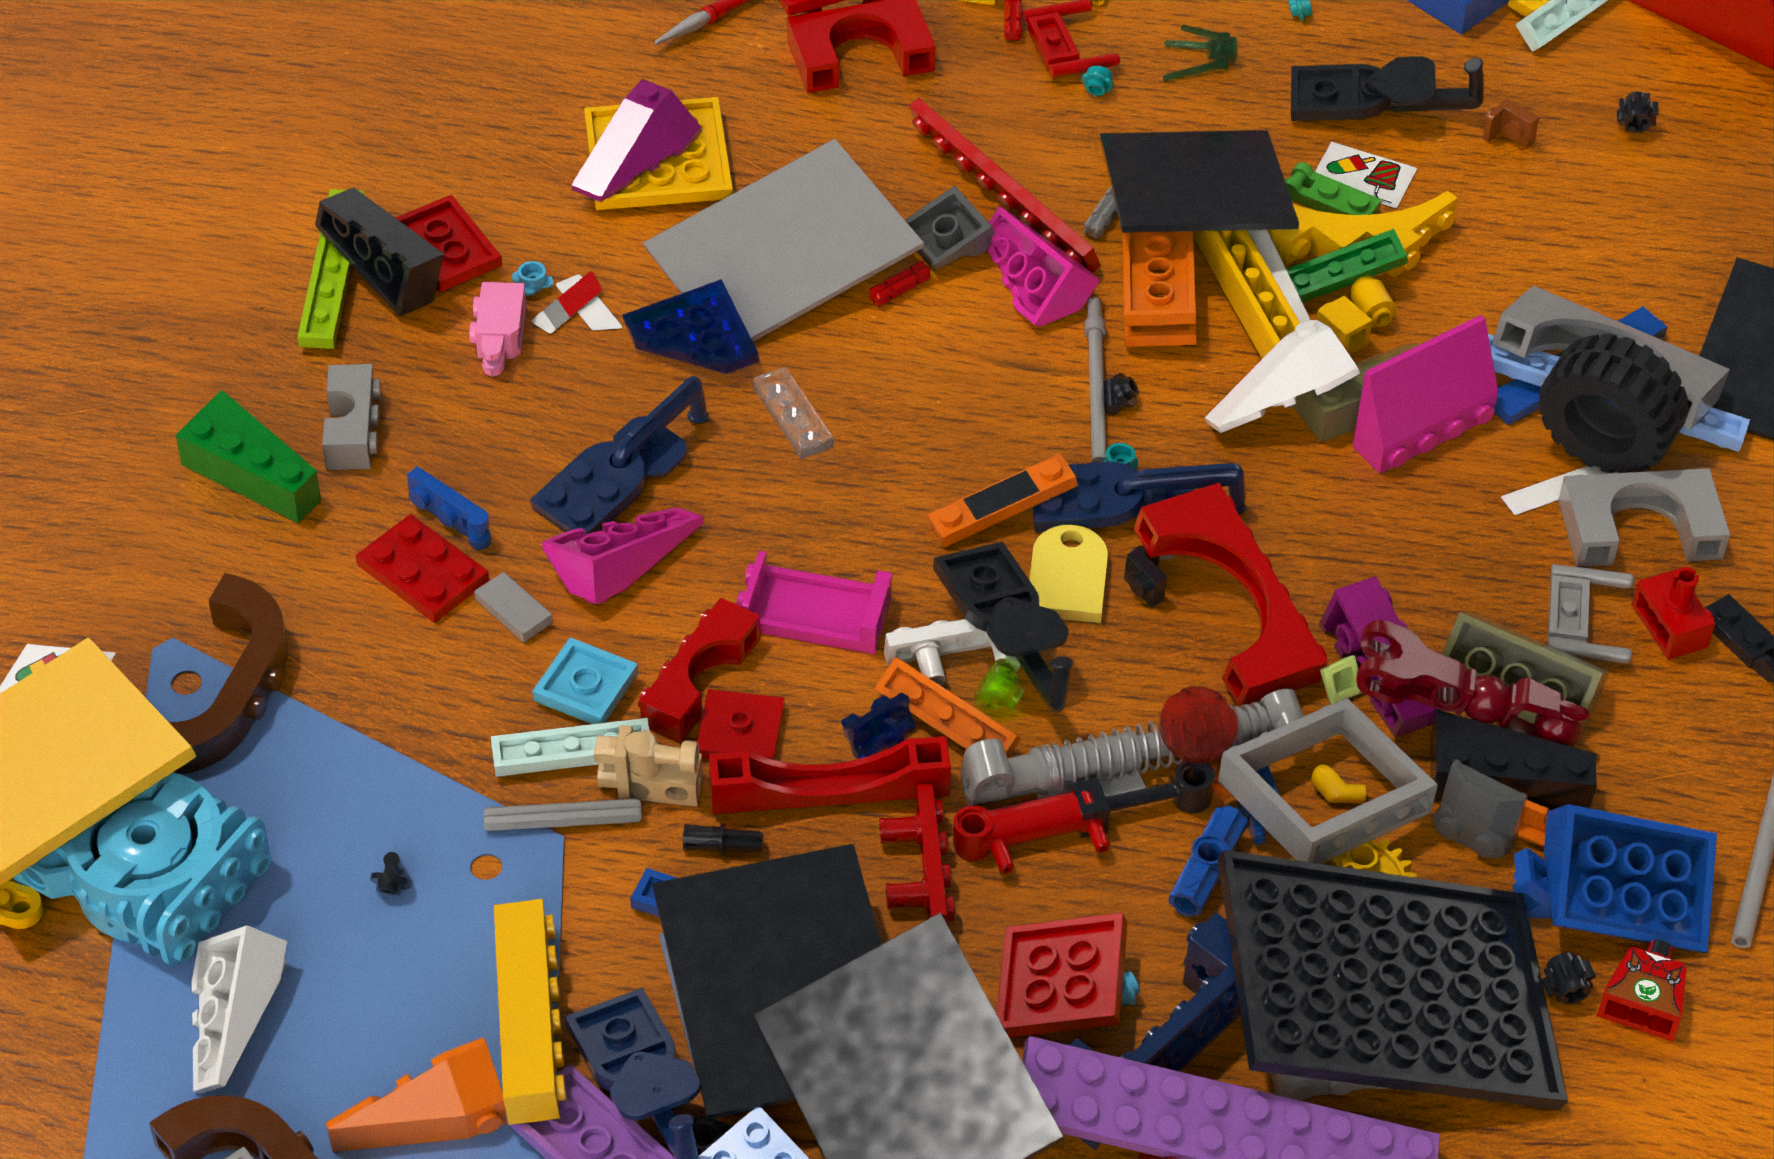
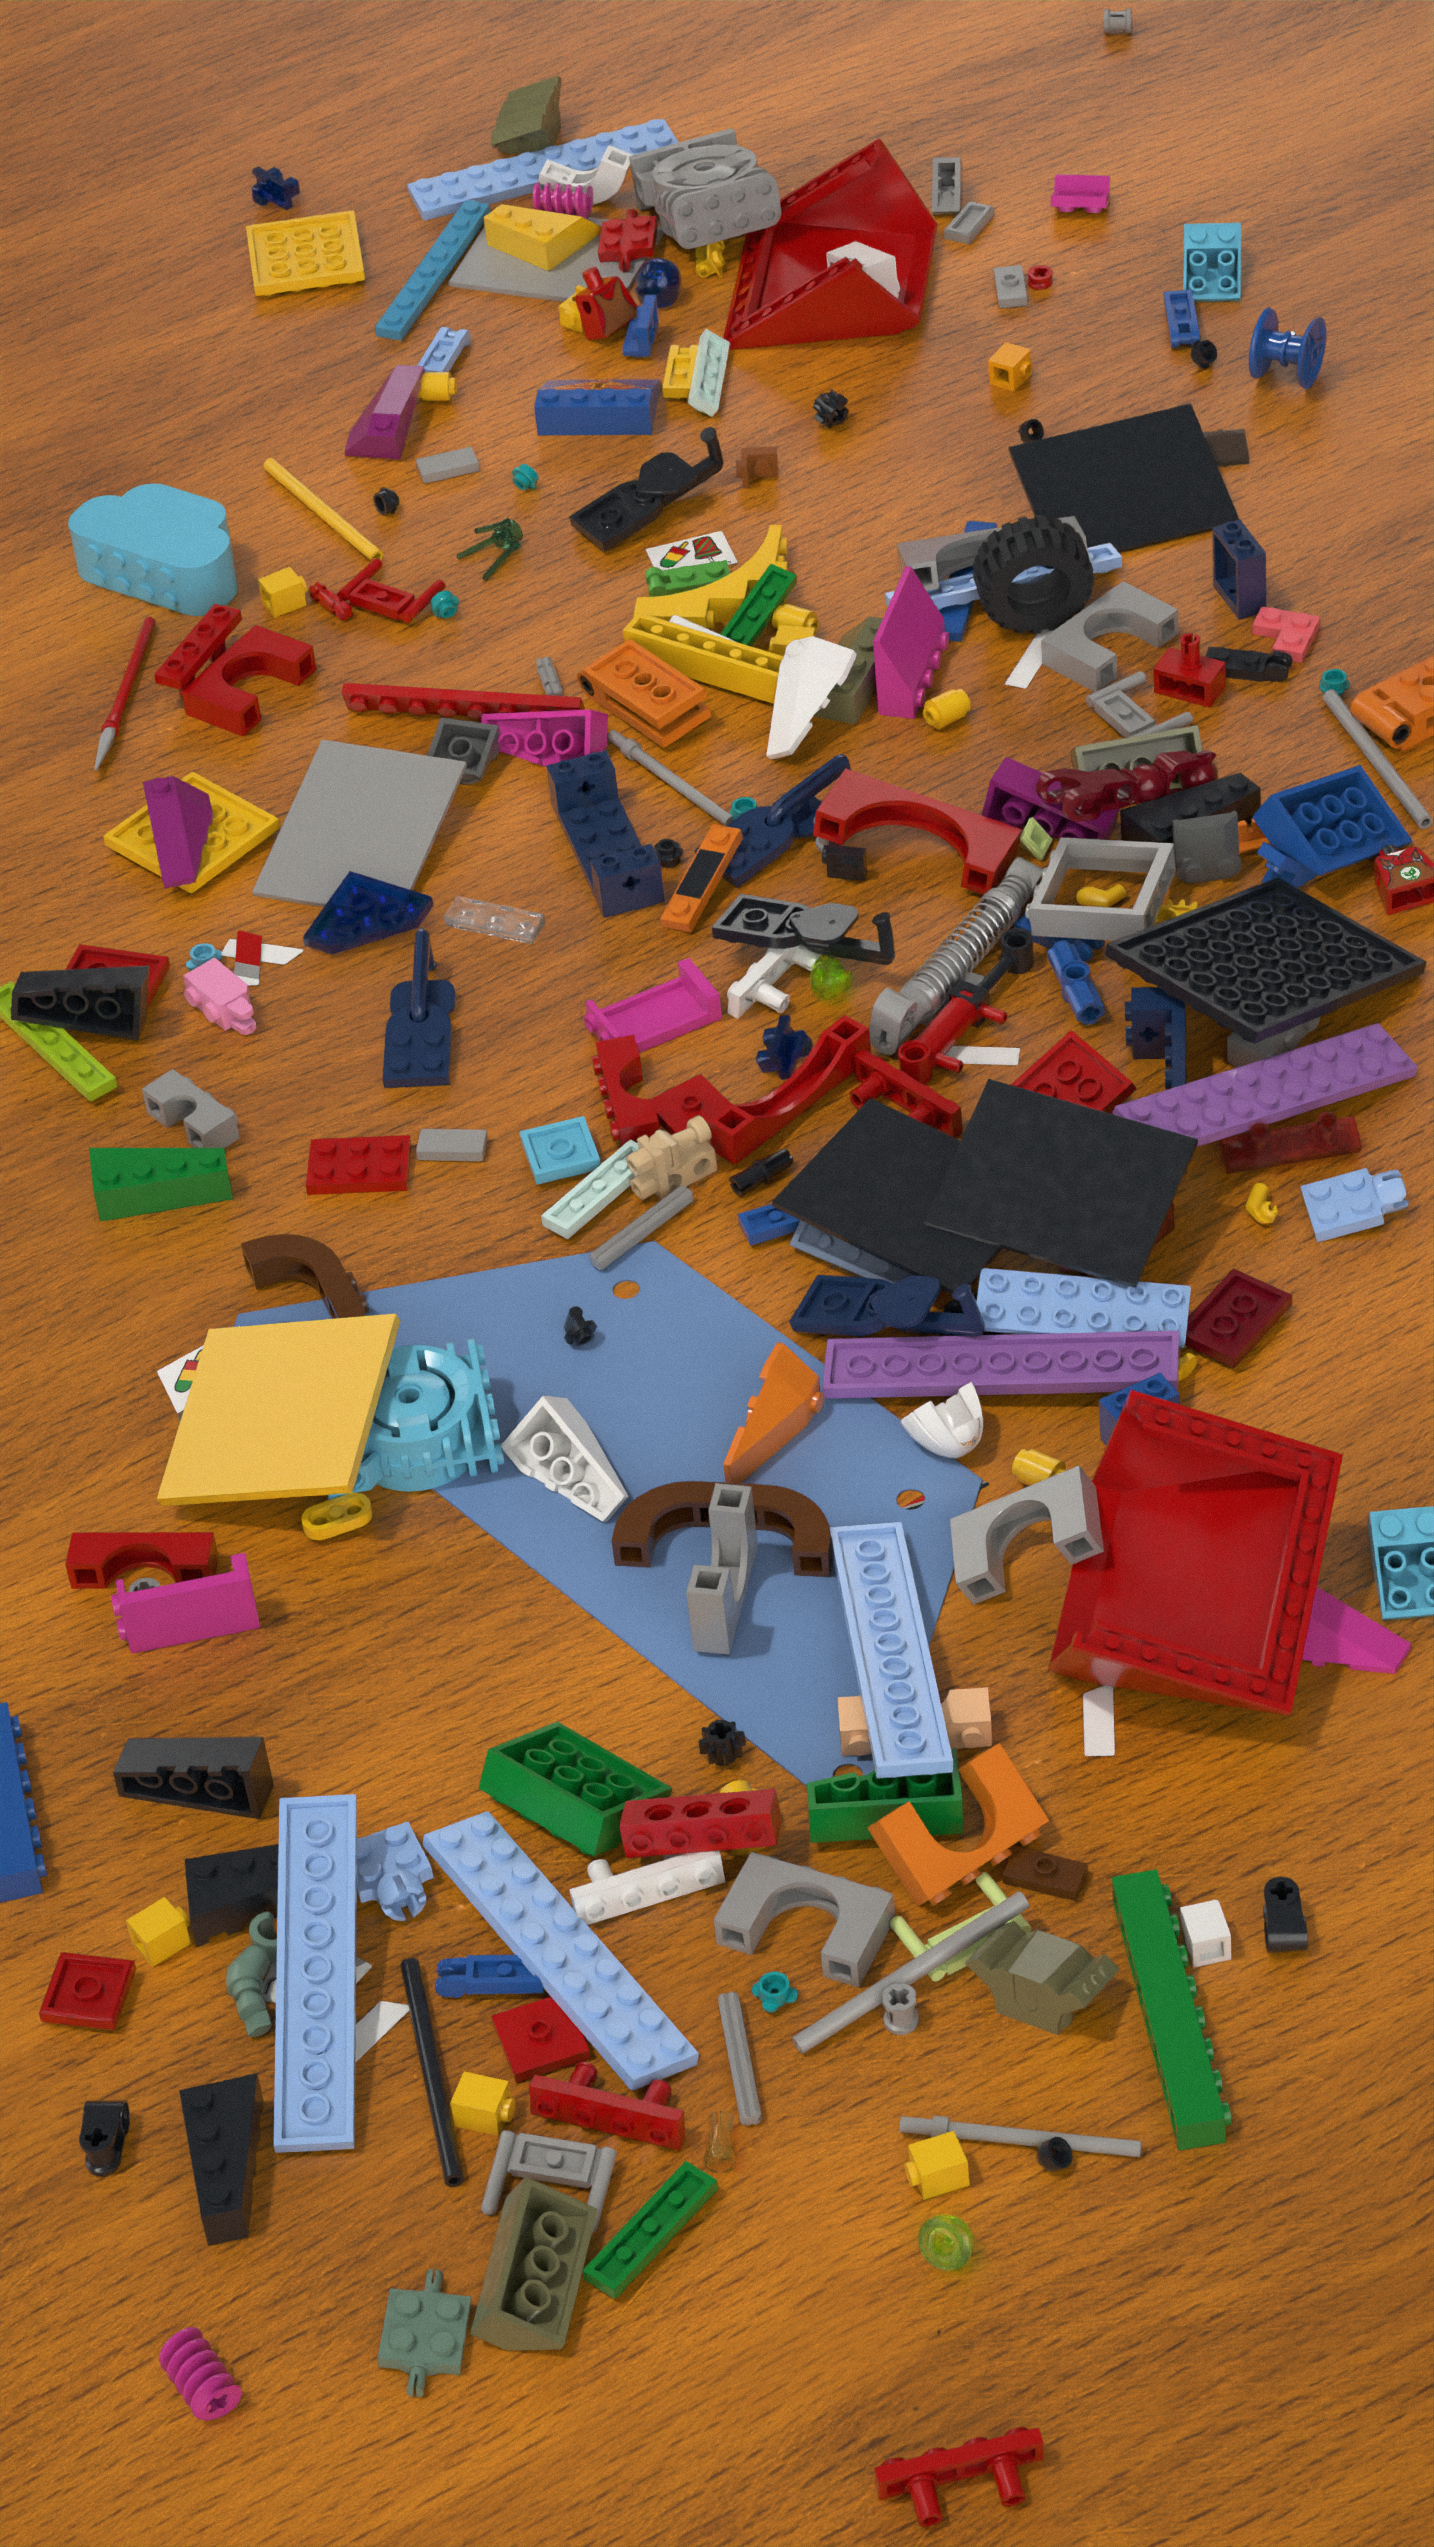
camera: 35 degrees left, 5 degrees down
blue plate [407,466,491,550] -> none
yellow brick [494,899,567,1125] -> none
dark pink wedge [542,507,704,604] -> none
red axle [869,261,931,306] -> none
orange plate [874,657,1021,758] -> none
light yellow tile [1029,525,1108,623] -> none
black piece [1100,130,1299,233] -> none
black plate [1104,373,1139,414] -> none
clear red tile [1159,686,1238,763] -> none
black gear [1542,952,1596,1004] -> none
none -> dark blue plate [546,750,665,918]
none -> black plate [654,839,683,868]
none -> white sticker [898,1046,1020,1065]
none -> yellow brick [923,689,971,729]

